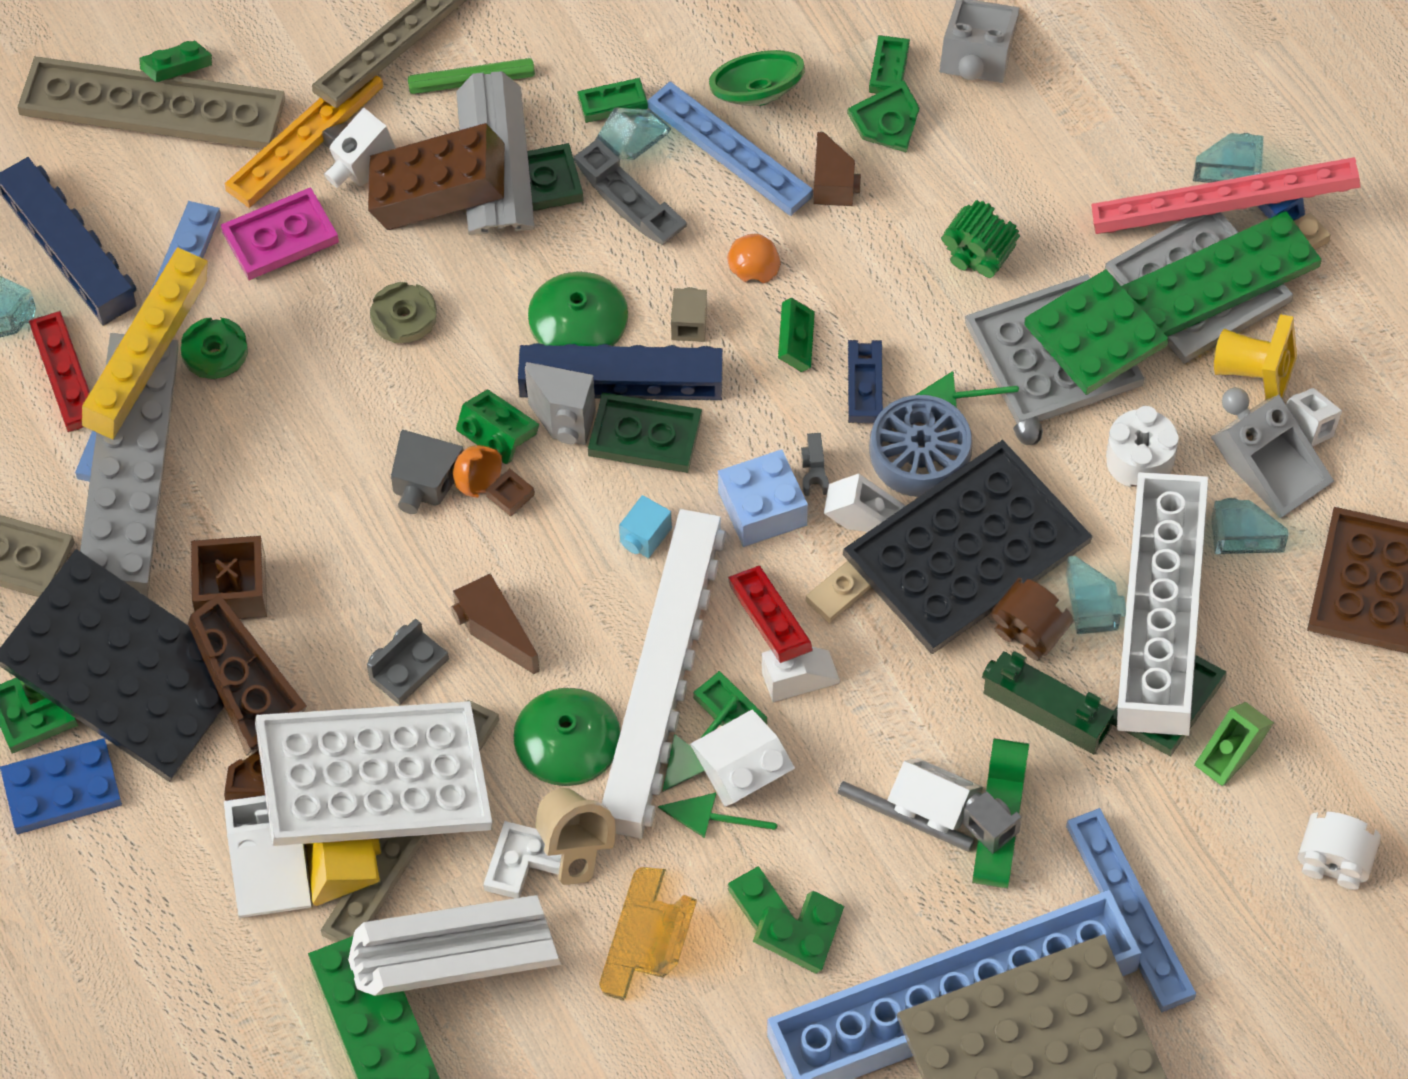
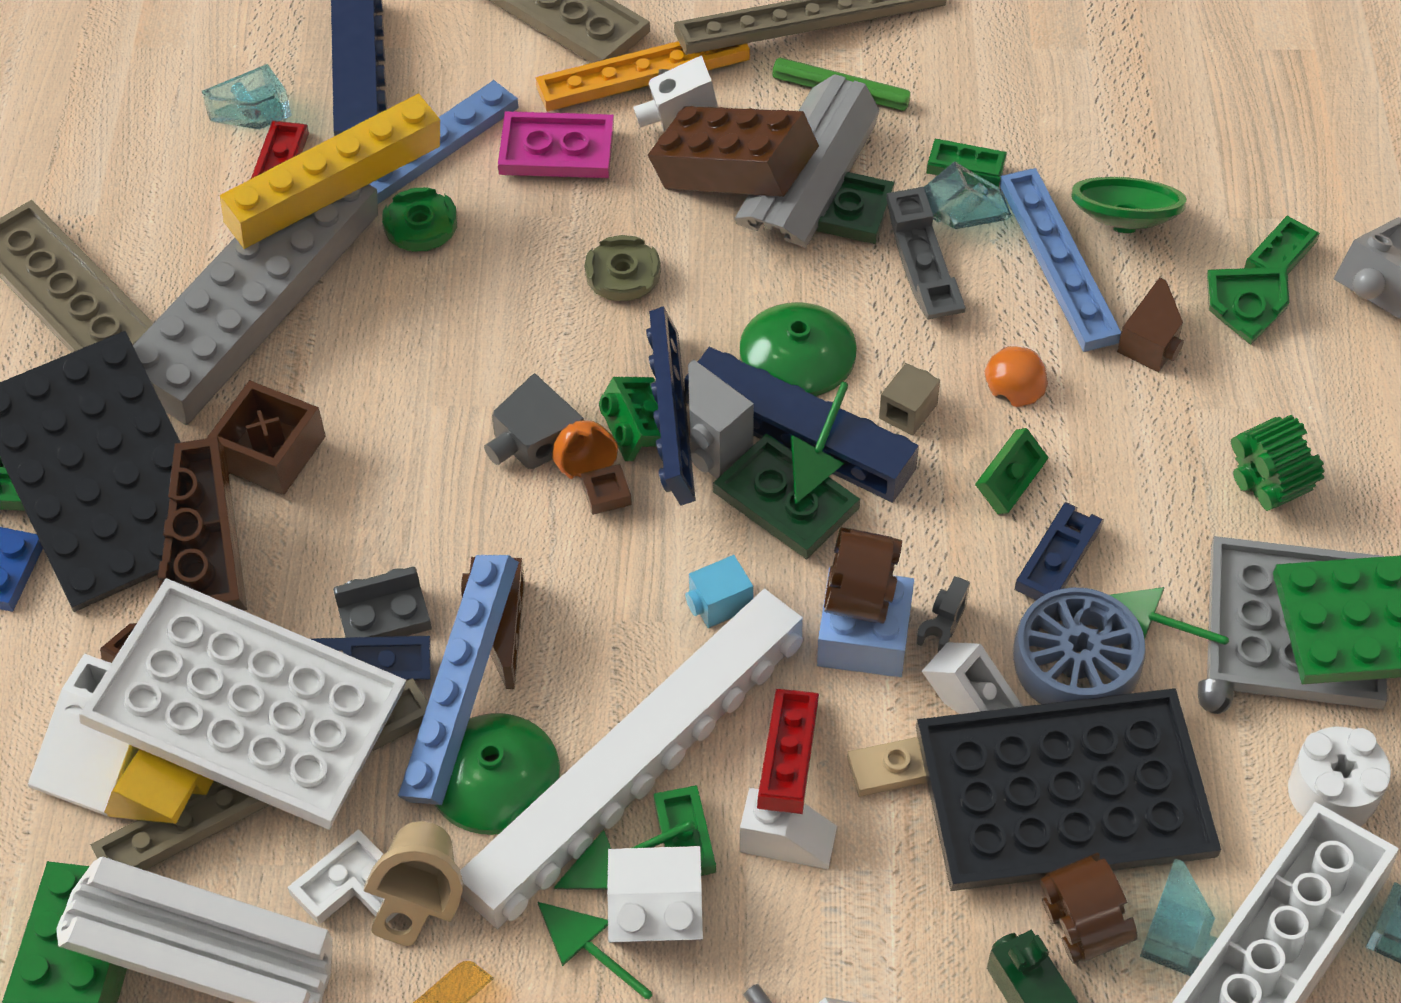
camera: 30 degrees right, 5 degrees down
none -> dark blue plate [311,636,431,681]
none -> medium blue plate [398,555,519,805]
none -> dark blue plate [646,306,696,506]
none -> green piece [791,382,848,504]
none -> reddish brown brick [824,527,902,623]

